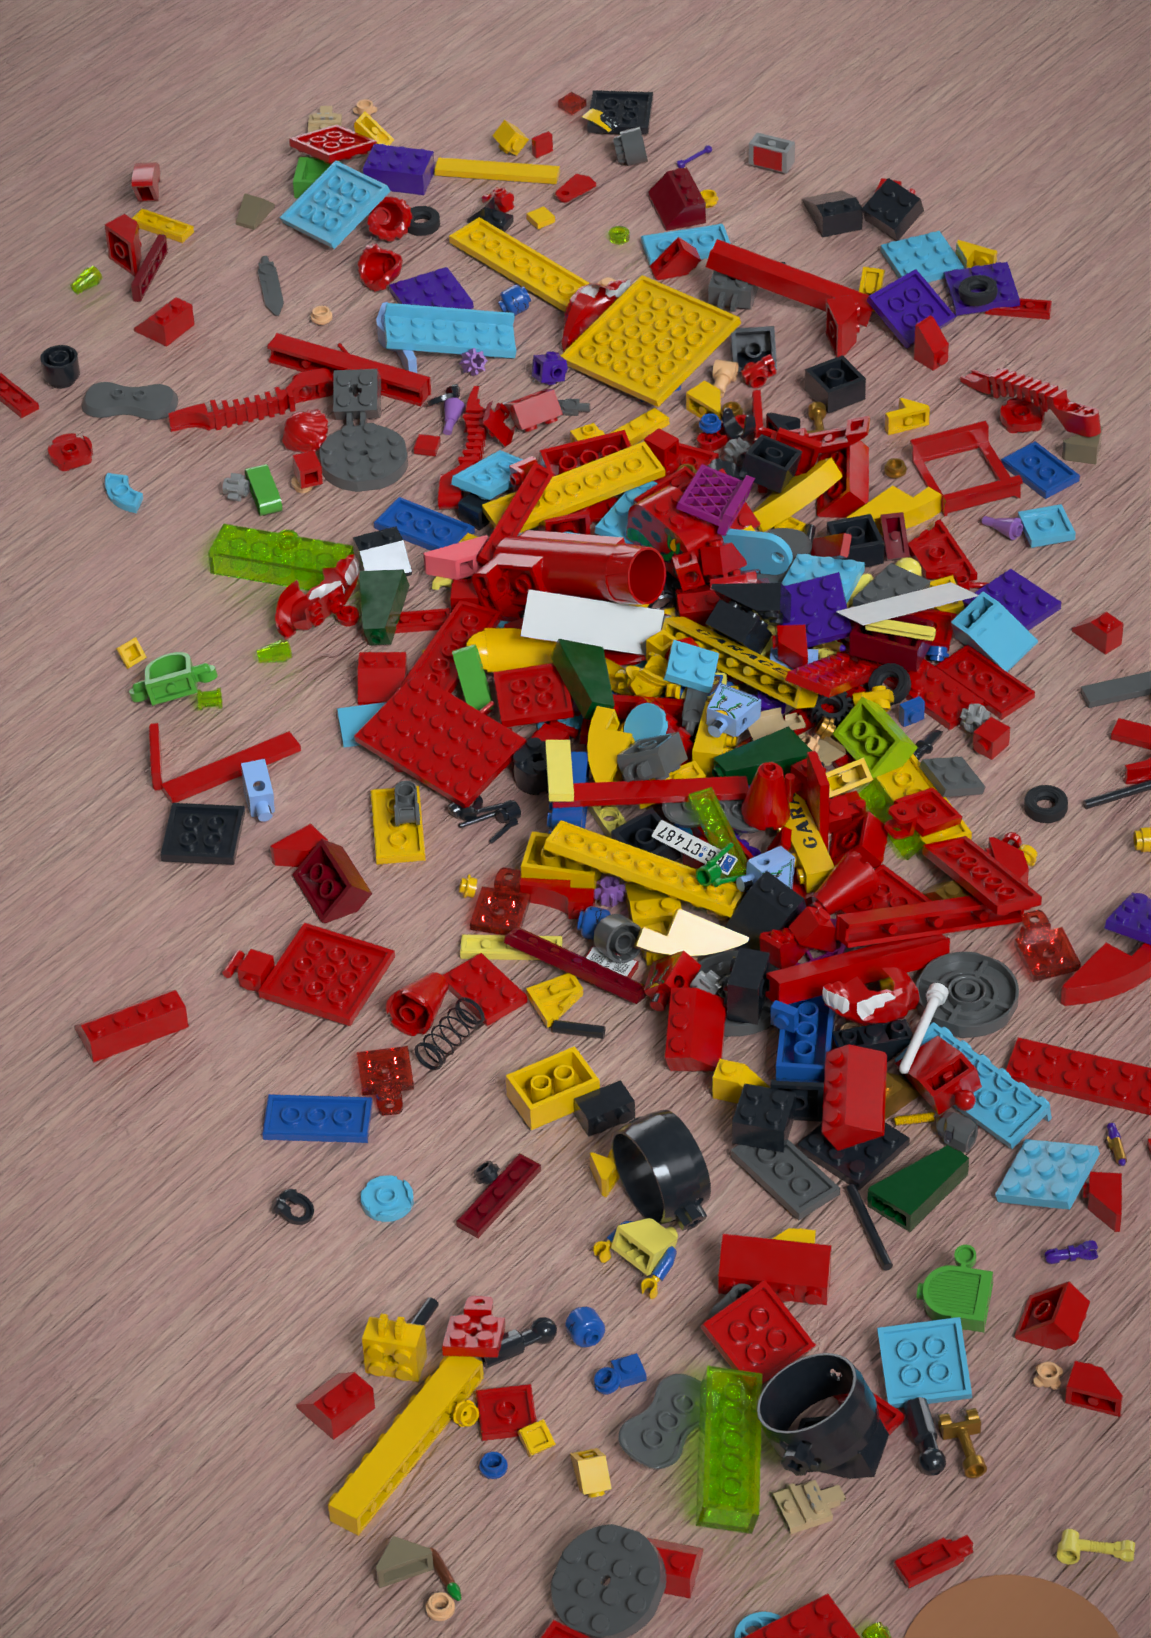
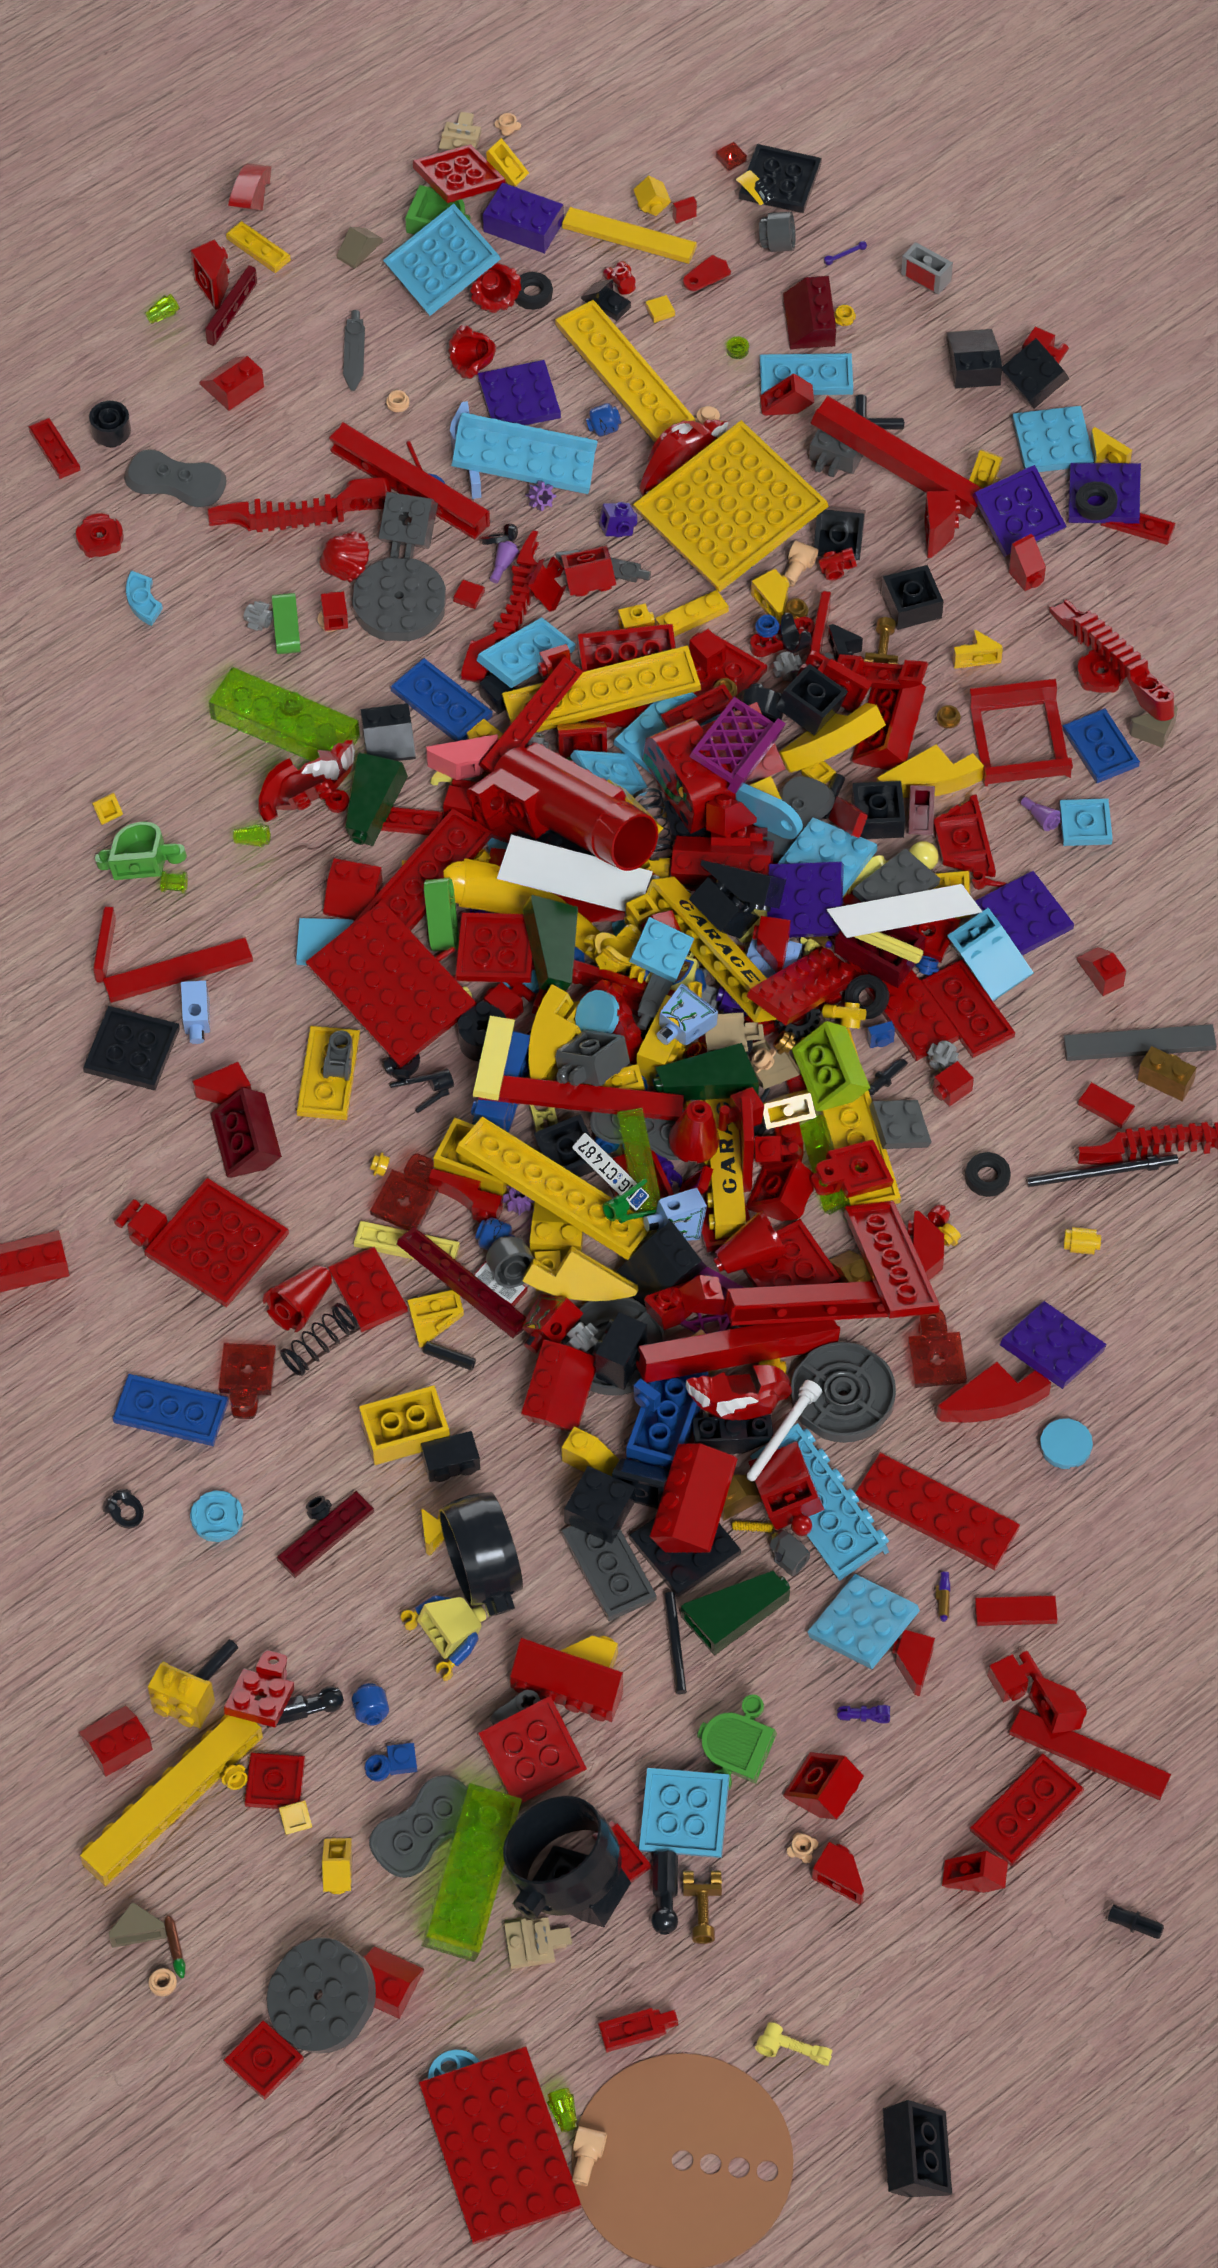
camera: 10 degrees right, 15 degrees up
blue plate [479,1452,508,1479] -> none
red brick [672,550,705,591] -> none

